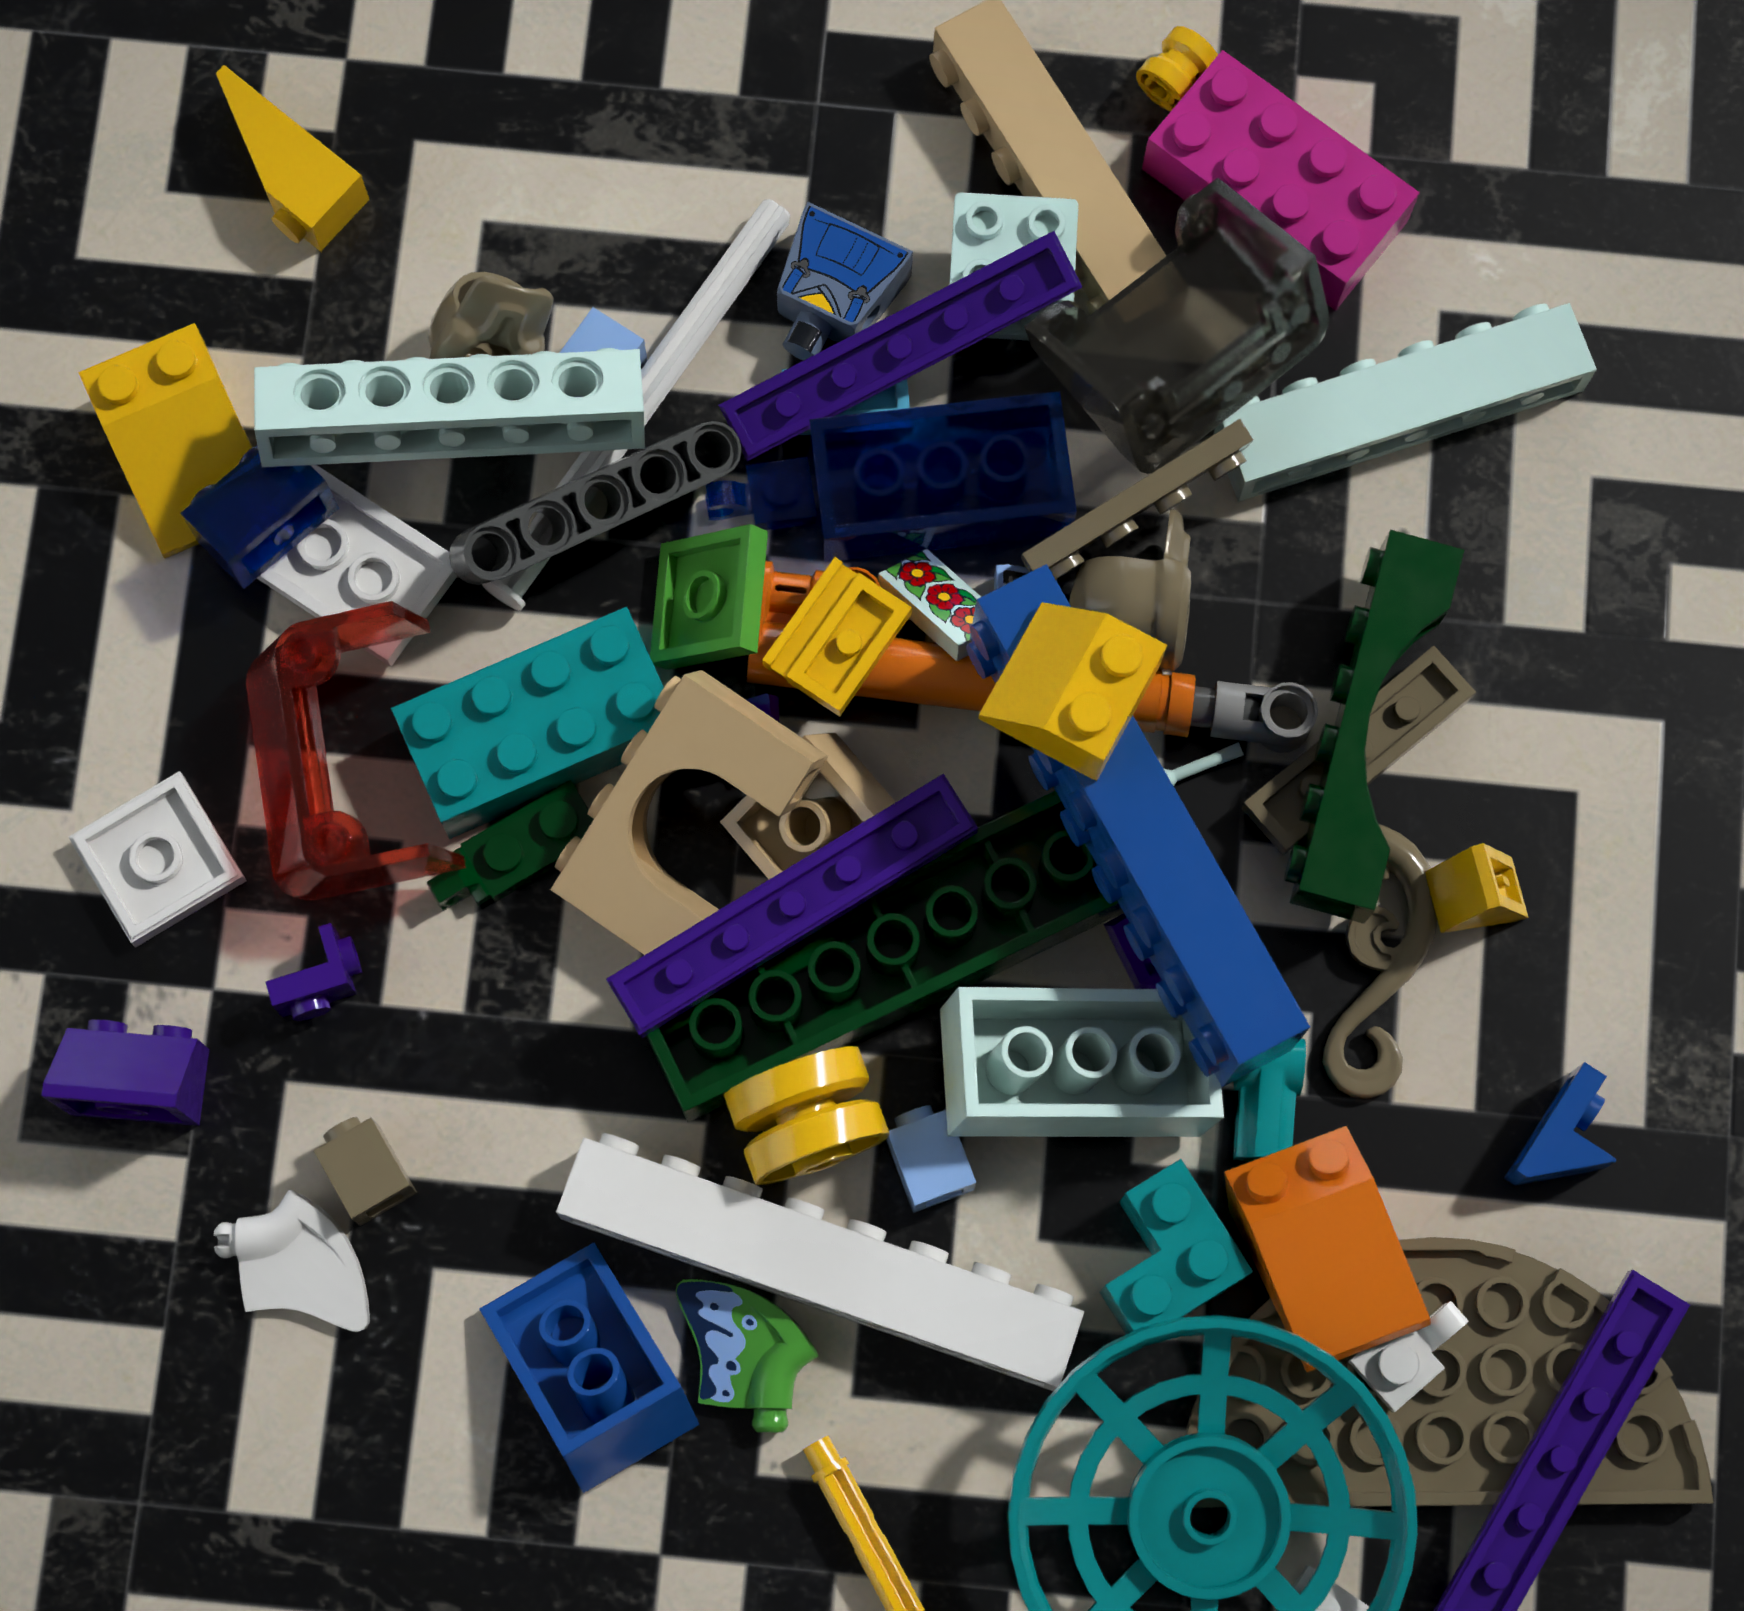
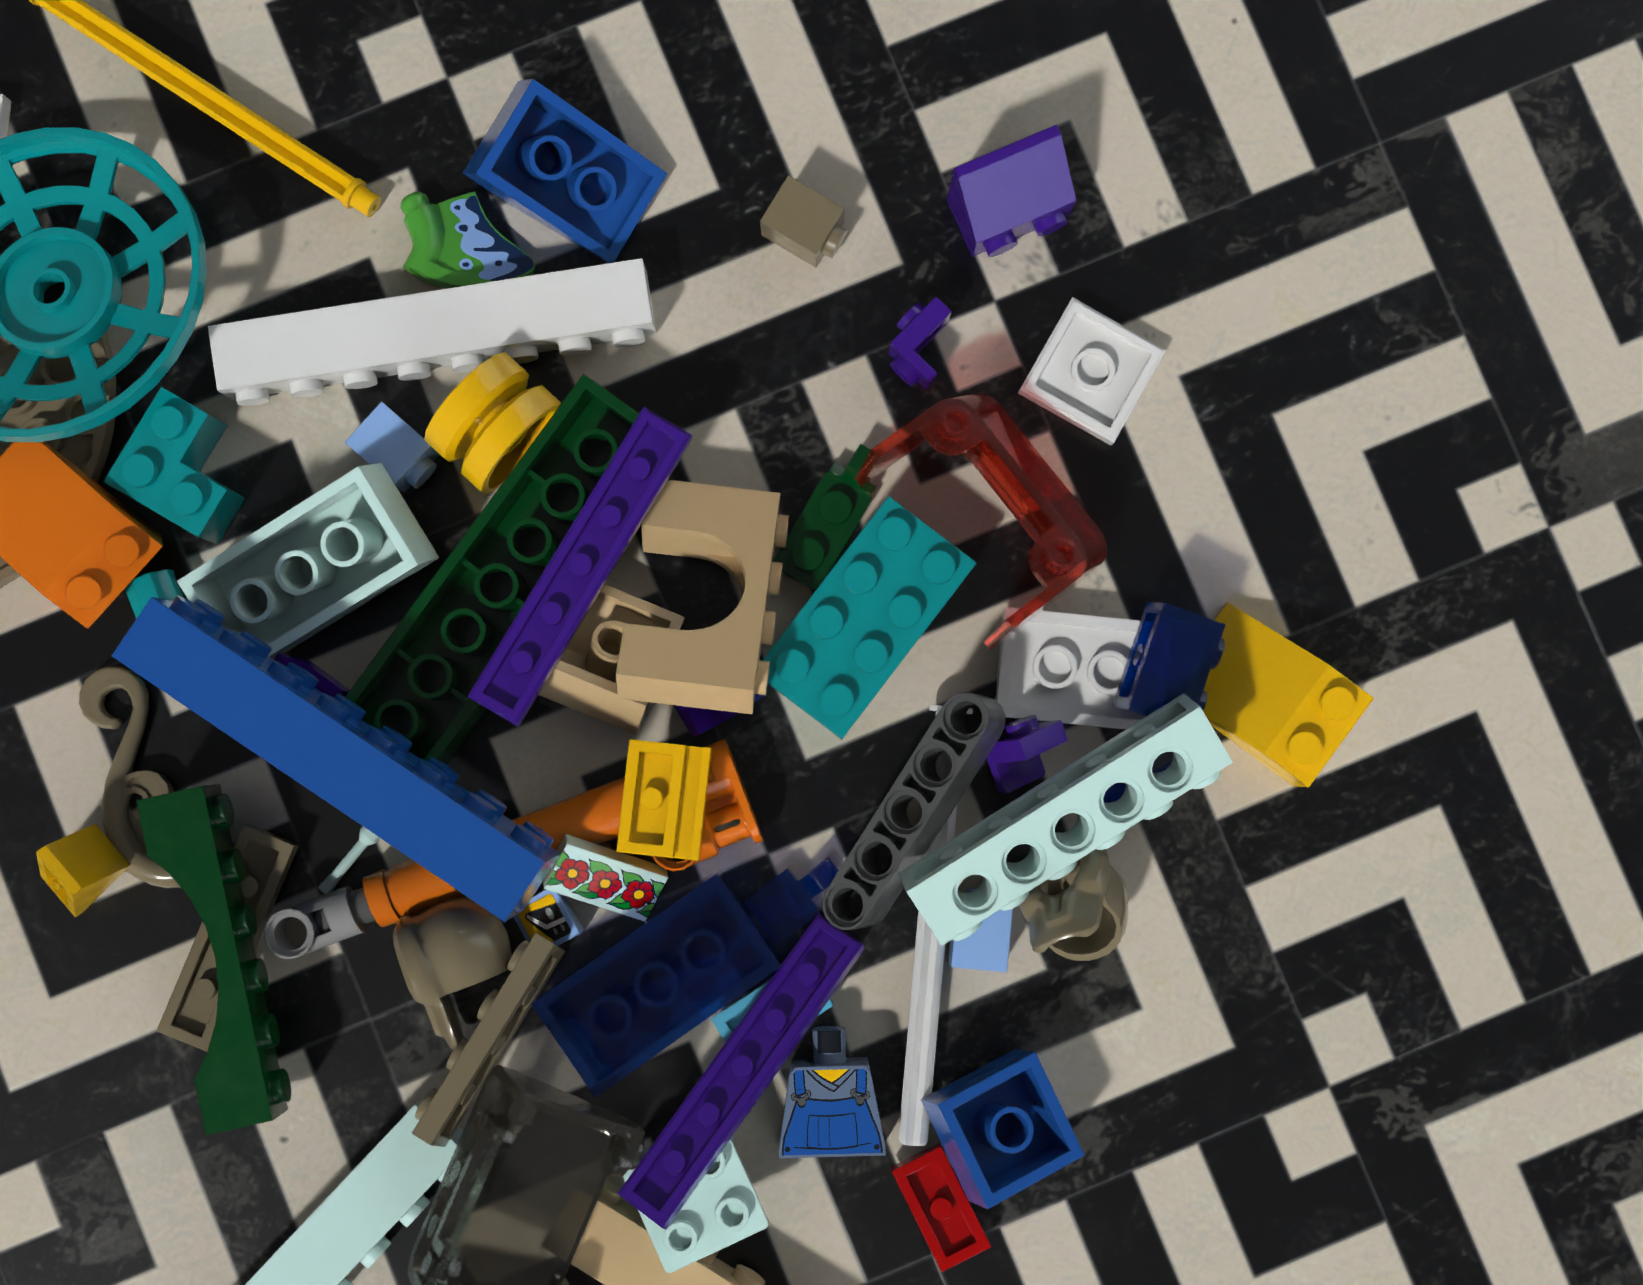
camera: 150 degrees right, 10 degrees up
white arm [214,1190,370,1332] -> none
yellow slope [216,65,370,252] -> none
bright green plate [650,524,768,670] -> none
yellow slope [978,602,1167,781] -> none
none -> red plate [891,1142,991,1272]
none -> blue brick [921,1049,1085,1209]
none -> dark purple bracket [986,715,1068,793]

